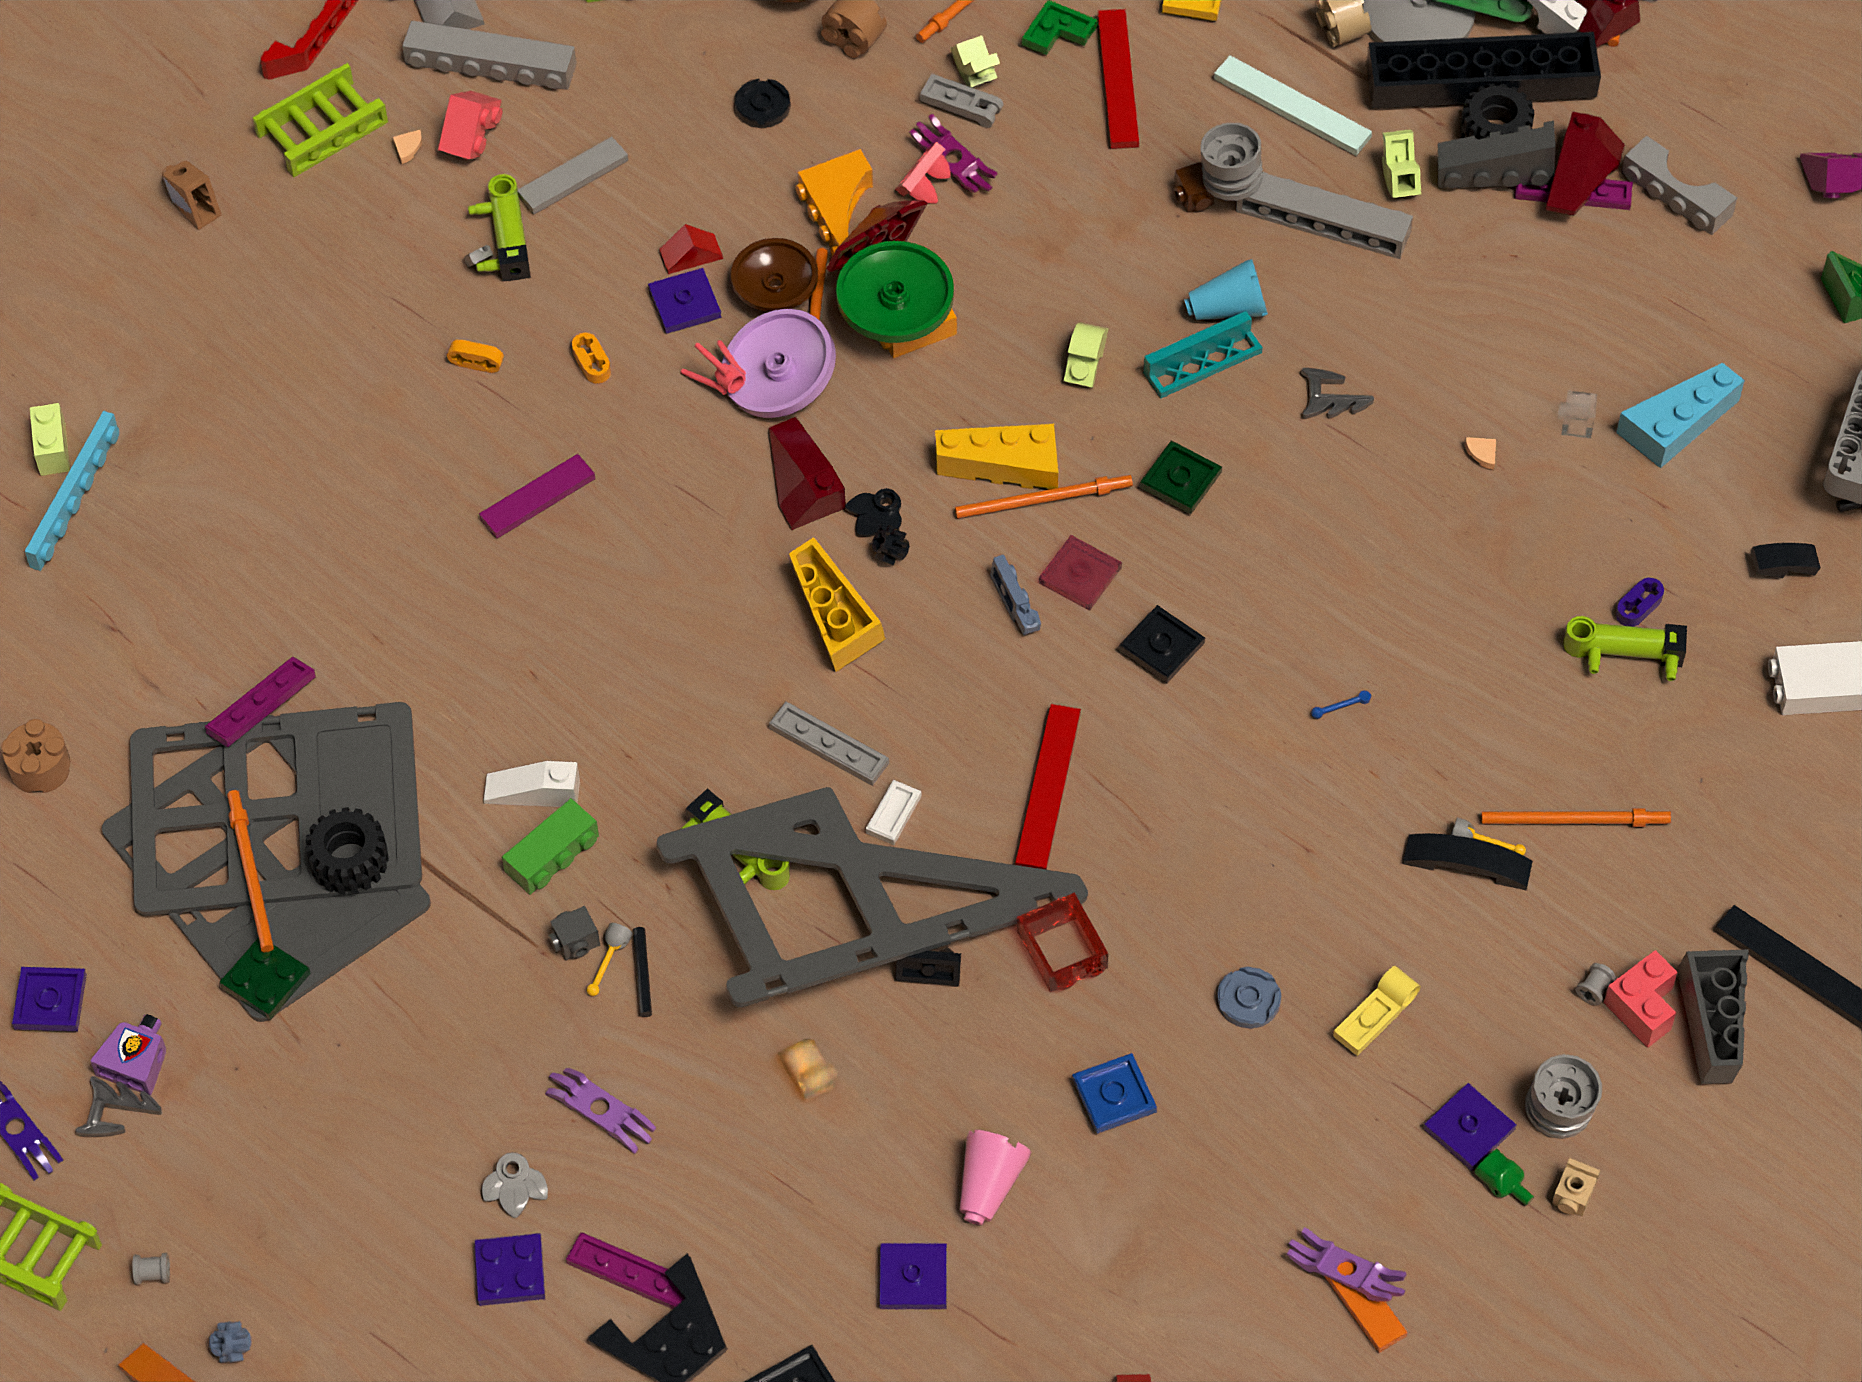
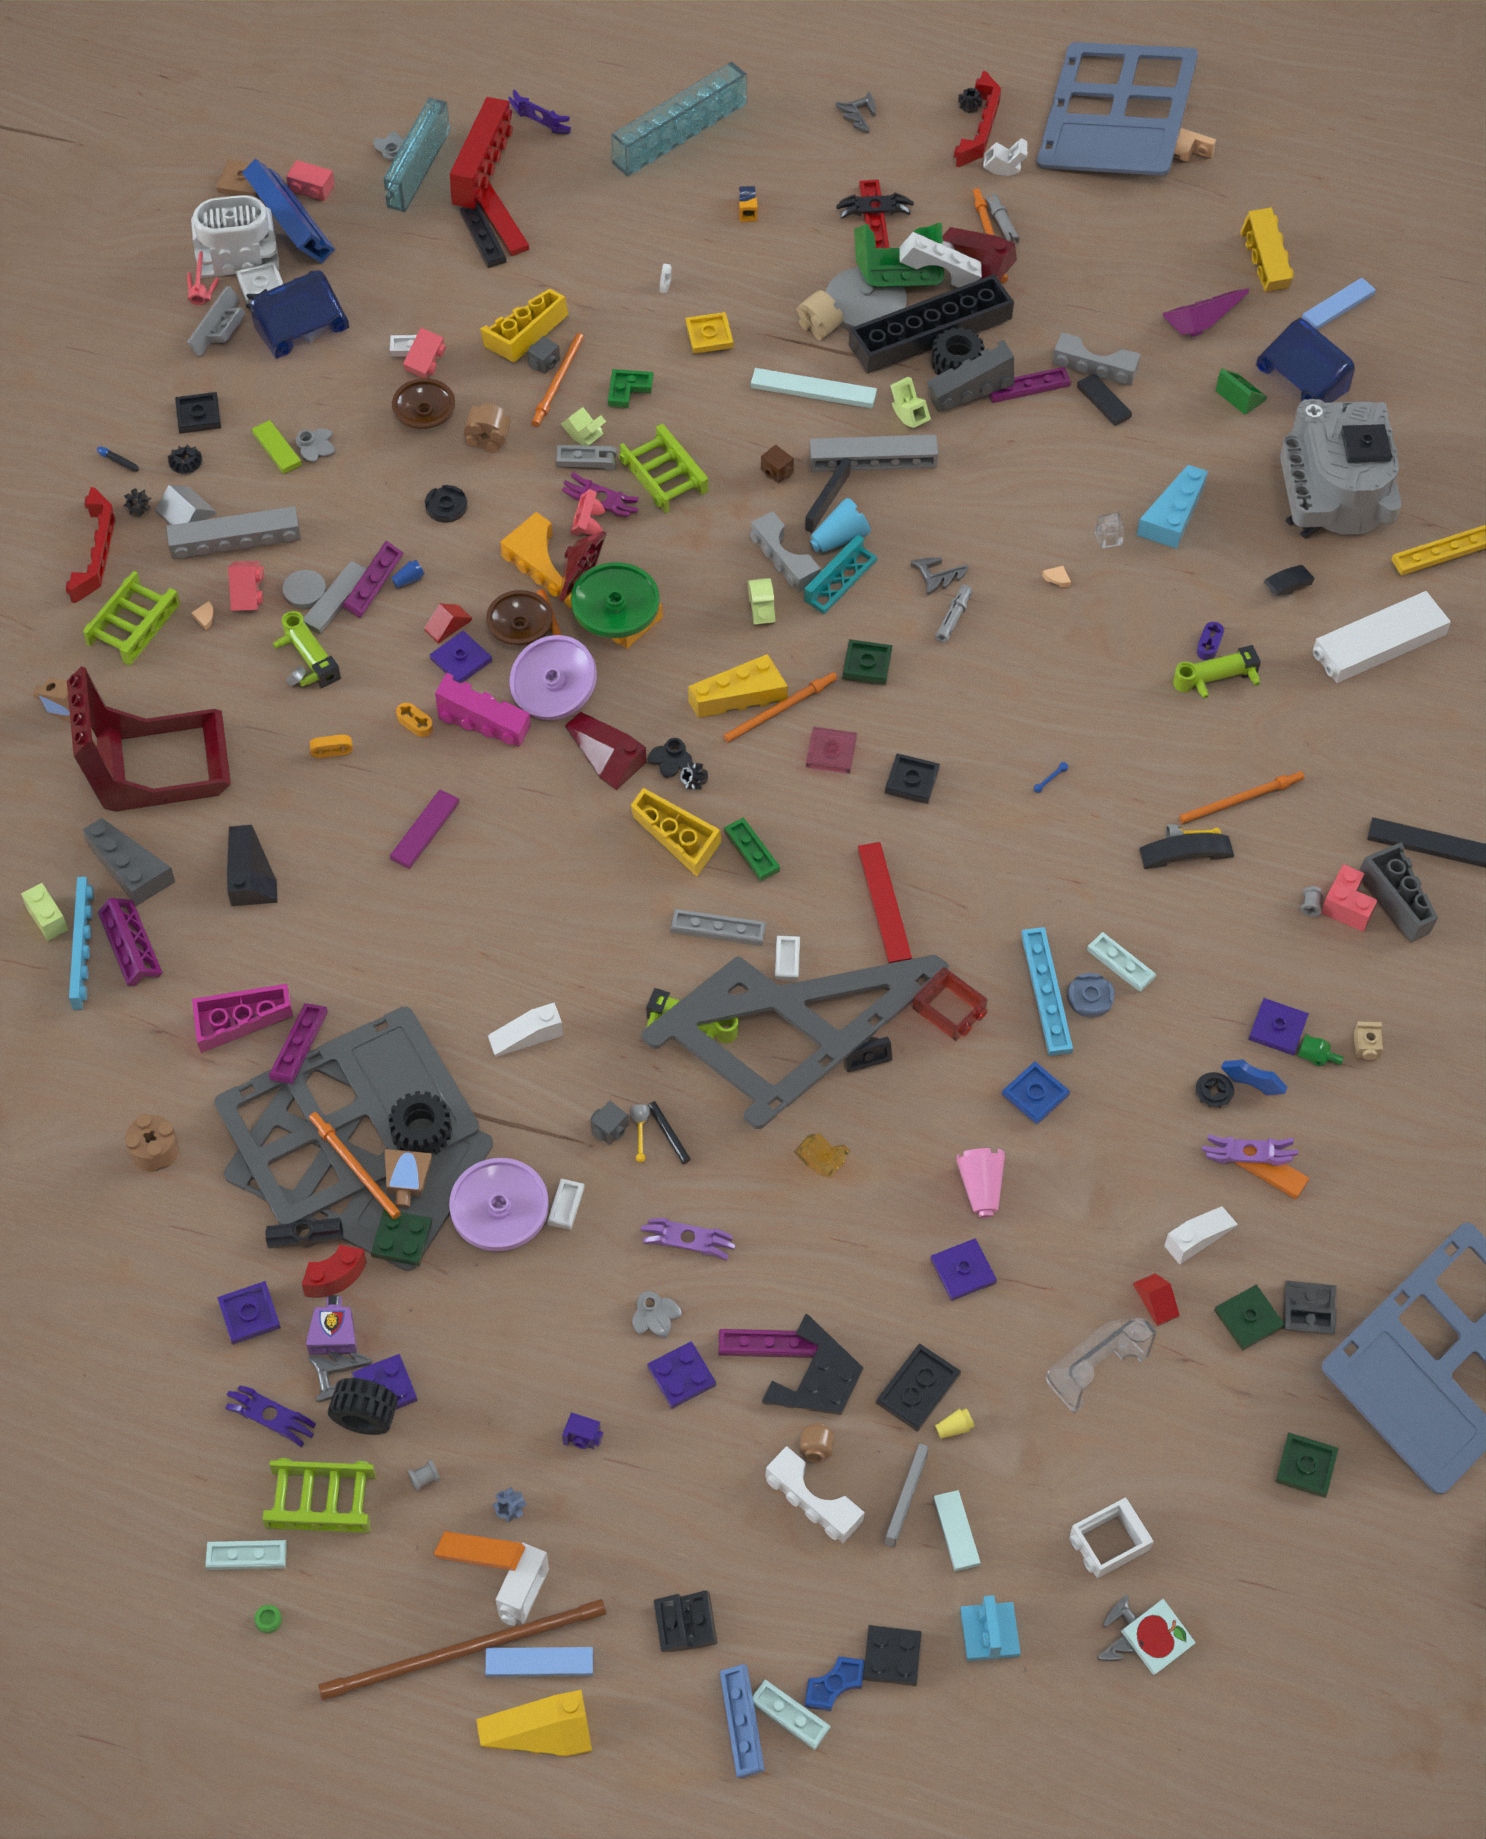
camera: 25 degrees left, 0 degrees up
bright green brick [502,798,599,895] -> none
coral plant [681,340,746,395] -> none
sand blue hinge [990,554,1041,635] -> none
red tile [1098,9,1139,149] -> none
light grey wheel [1201,123,1263,200] -> none
light yellow plate [1333,966,1421,1056] -> none
light grey wheel [1525,1054,1602,1139] -> none
dark red wedge [1546,111,1625,216] -> none
none -> dark red window [67,666,231,812]
none -> dark grey wedge [82,818,175,906]
none -> magenta fence [98,898,162,986]
none -> dark pink wedge [192,984,293,1053]
none -> black wedge [227,825,278,906]
none -> black piece [265,1218,343,1249]
none -> light grey tile [282,570,326,609]
none -> red brick [302,1245,367,1298]
none -> black tyre [327,1378,398,1435]
none -> magenta tile [342,540,404,618]
none -> dark purple plate [352,1354,418,1409]
none -> medium nougat torso [385,1149,432,1209]
none -> blue cone [391,560,425,588]
none -> dark pink wedge [435,672,531,747]
none -> lavender dish [449,1158,549,1251]
none -> white tile [547,1178,585,1230]
none -> dark purple brick [562,1412,604,1449]
none -> lime fence [619,423,709,513]
none -> green plate [724,817,780,881]
none -> light grey arch [750,511,821,593]
none -> black tile [805,458,851,533]
none -> light grey pin [935,585,973,643]
none -> medium azure plate [1021,927,1073,1056]
none -> black tile [1077,373,1132,426]
none -> light aqua tile [1087,932,1156,992]
none -> white slope [1164,1206,1238,1264]
none -> black gear [1196,1072,1234,1108]
none -> blue tile [1221,1059,1287,1095]

